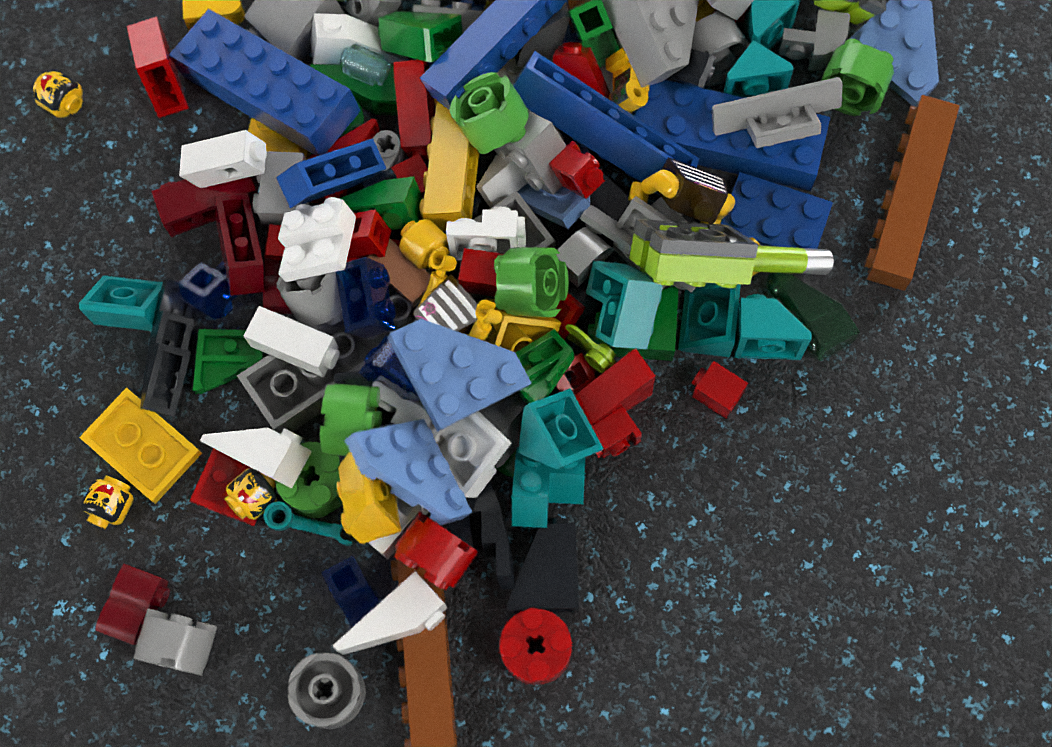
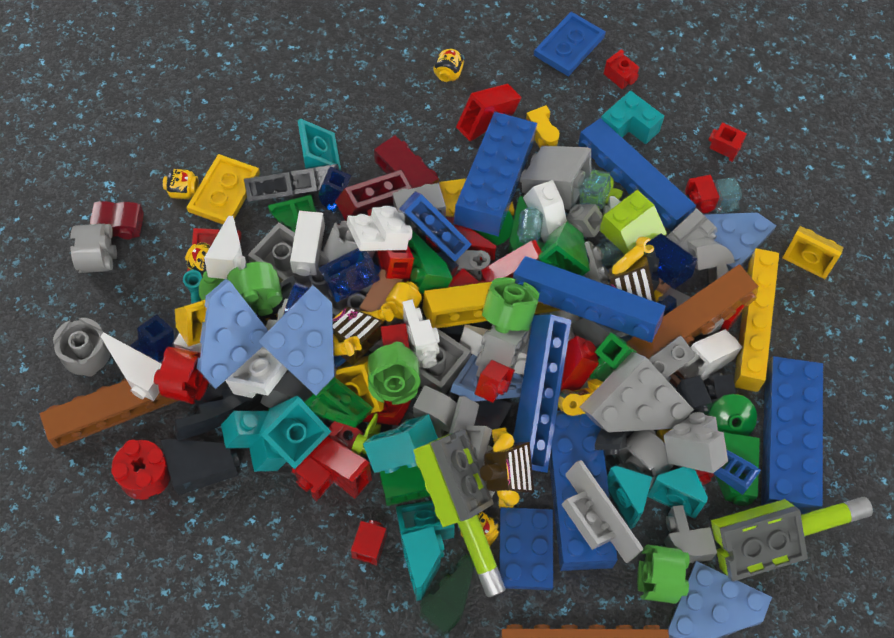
camera: 65 degrees right, 10 degrees down
white brick [179,130,267,188] -> none

